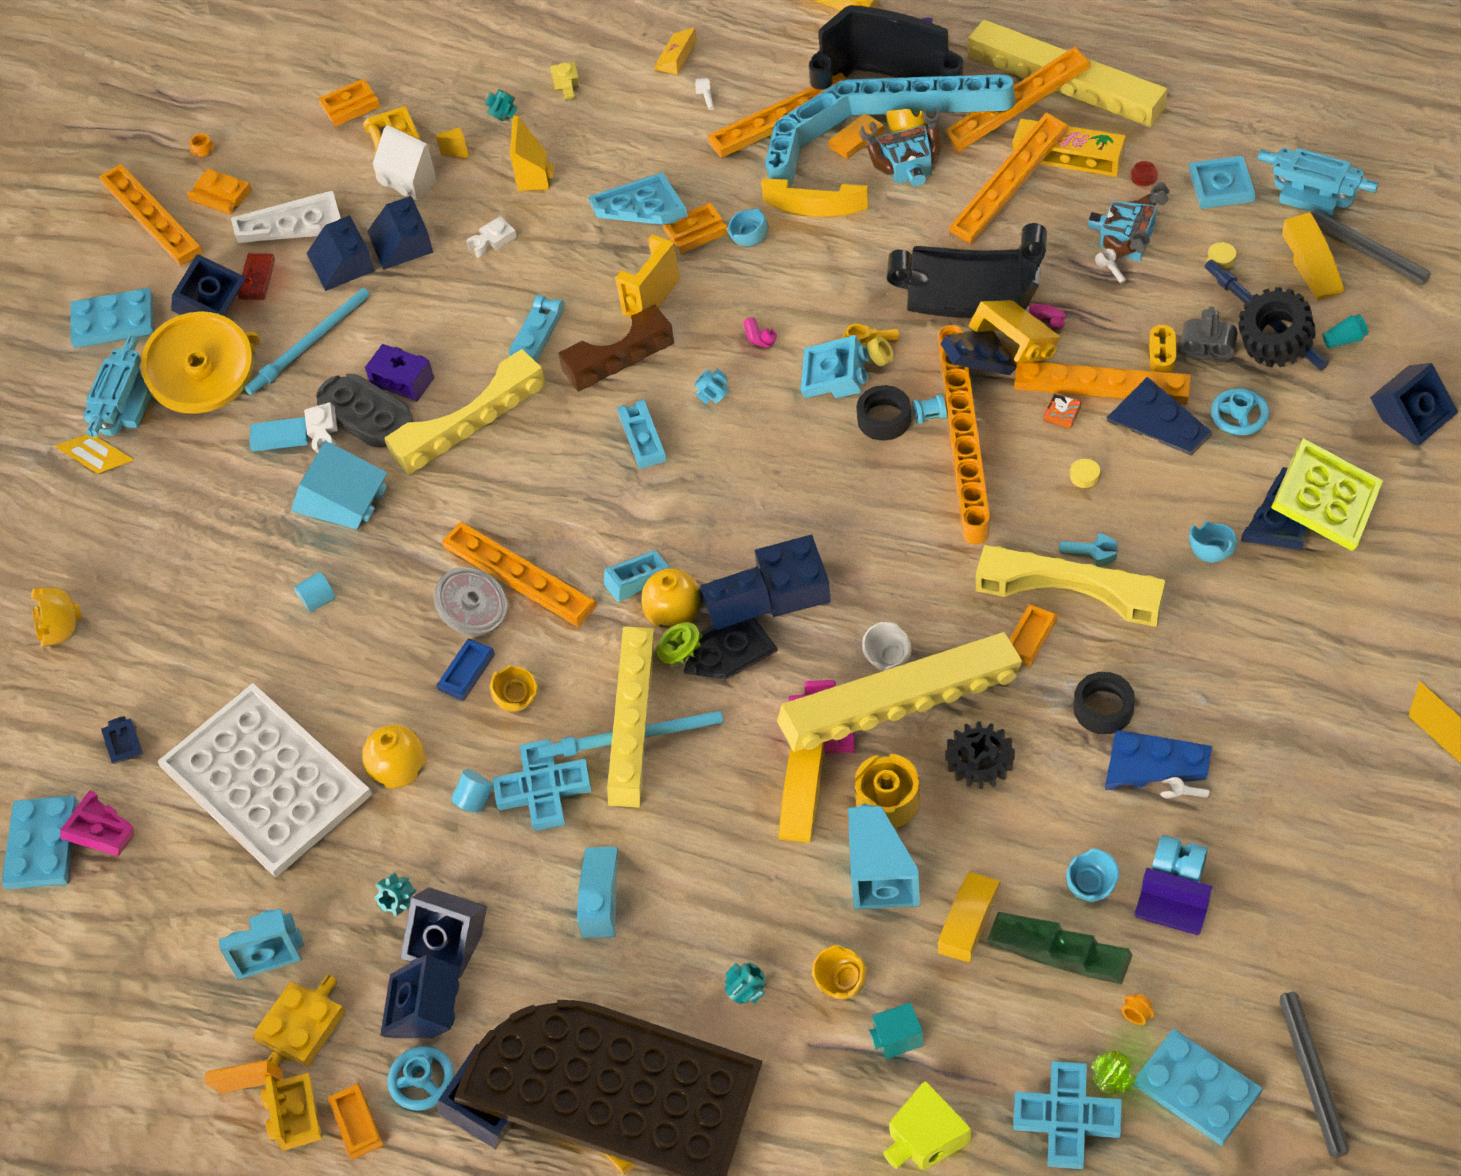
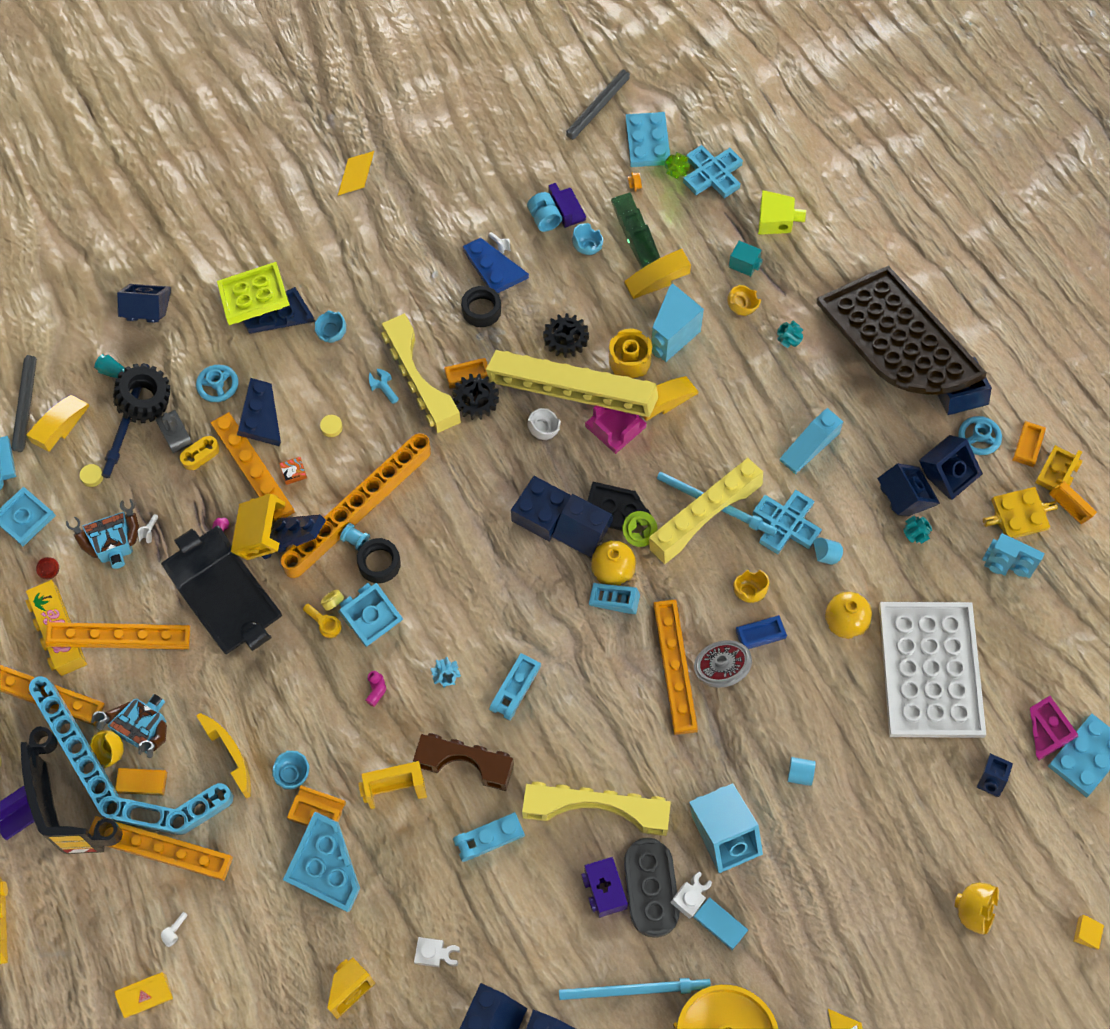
camera: 140 degrees left, 10 degrees up
none -> black gear [452,374,499,420]

